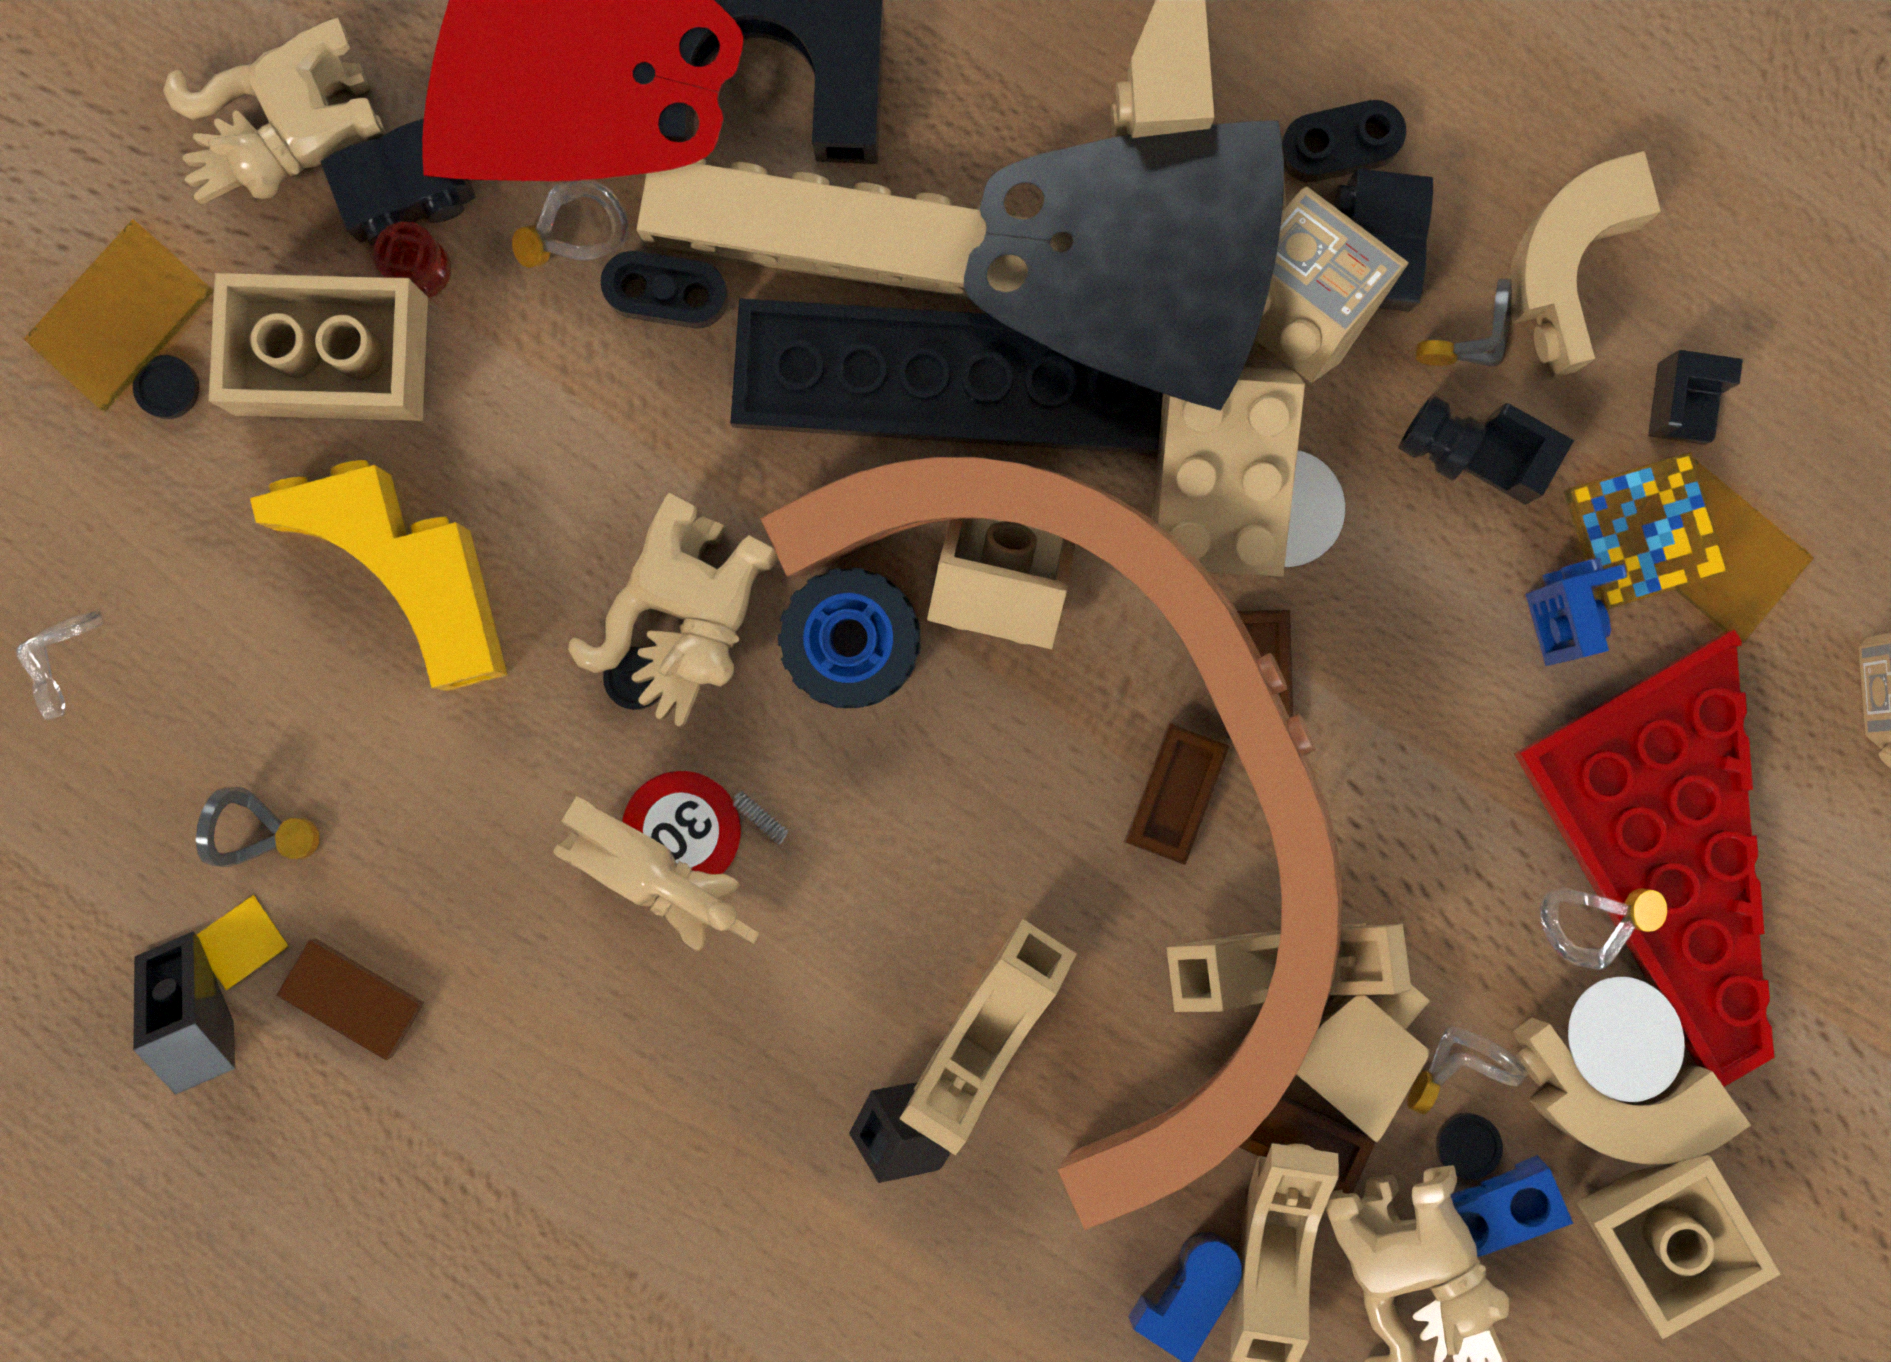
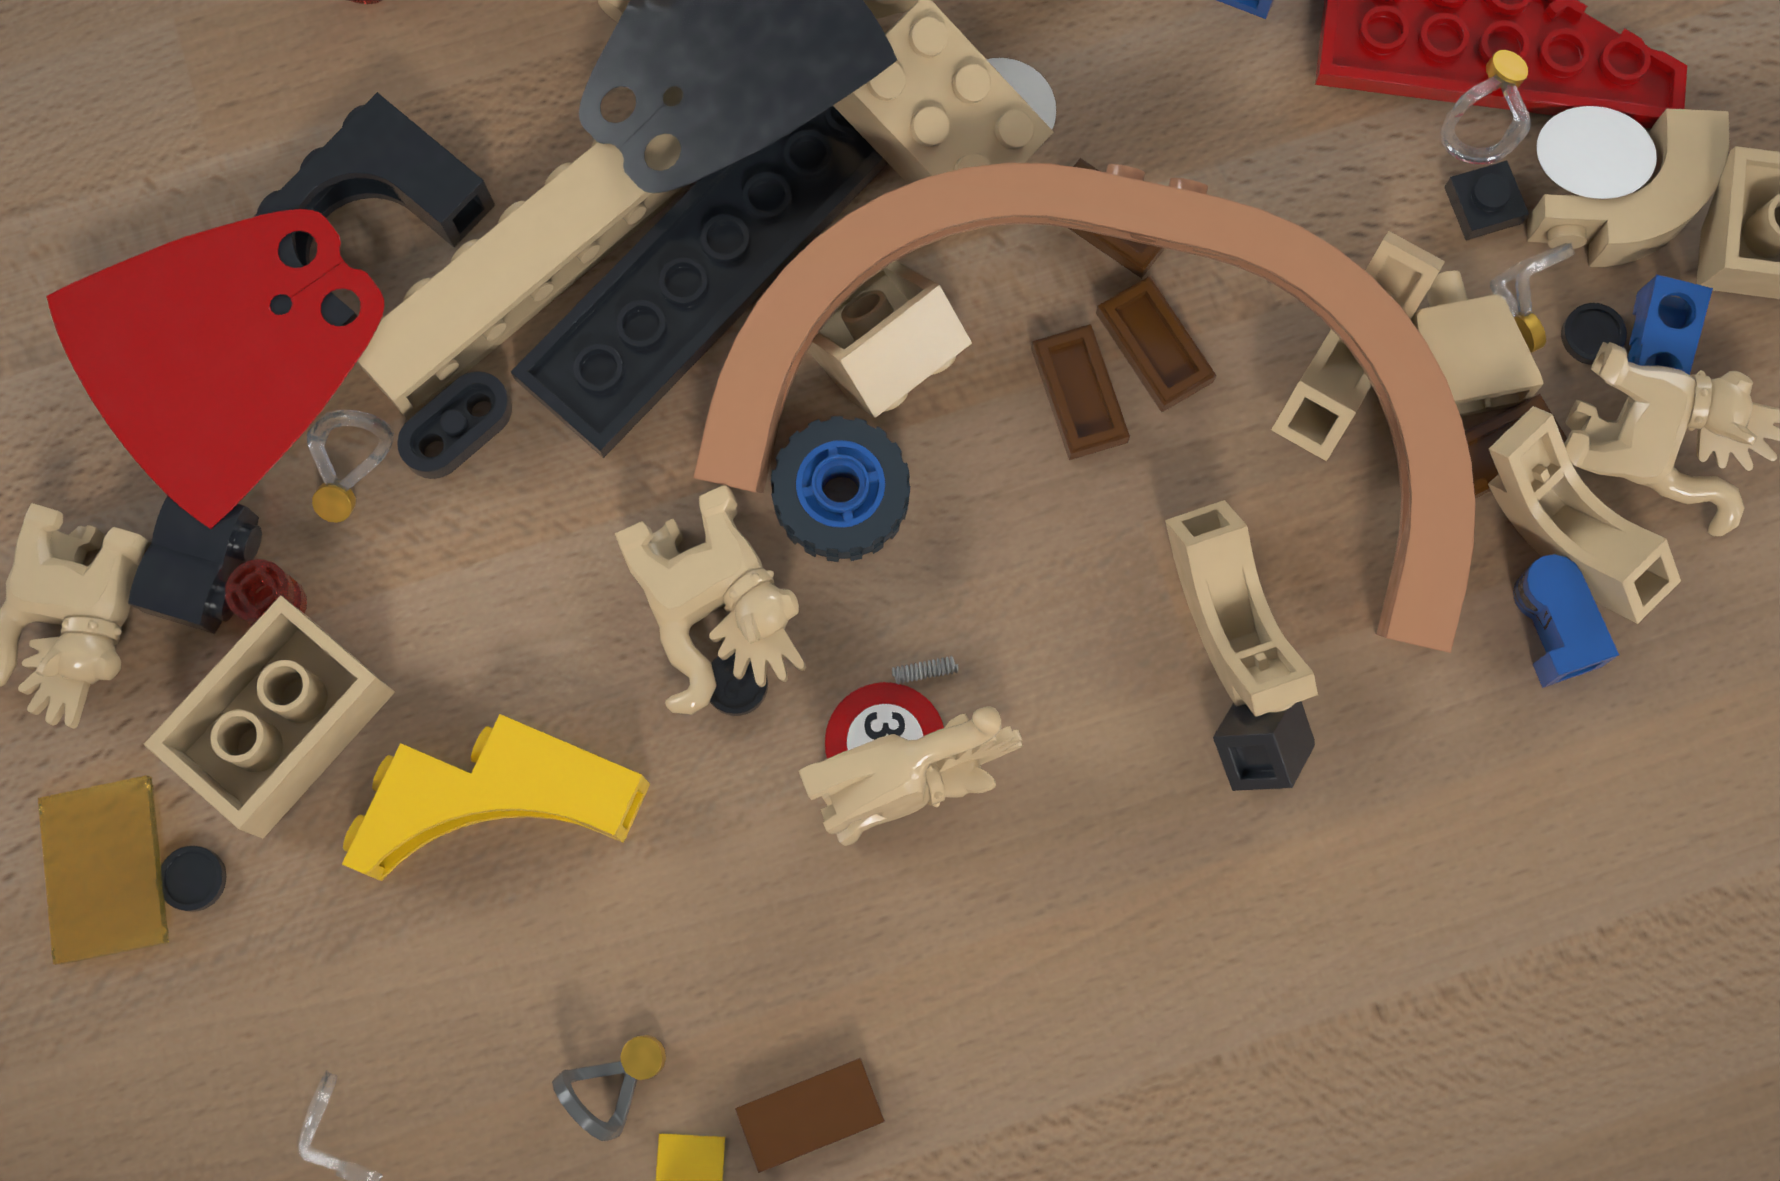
camera: 50 degrees left, 10 degrees down
none -> reddish brown tile [1031,324,1130,460]
none -> black plate [1444,160,1529,241]

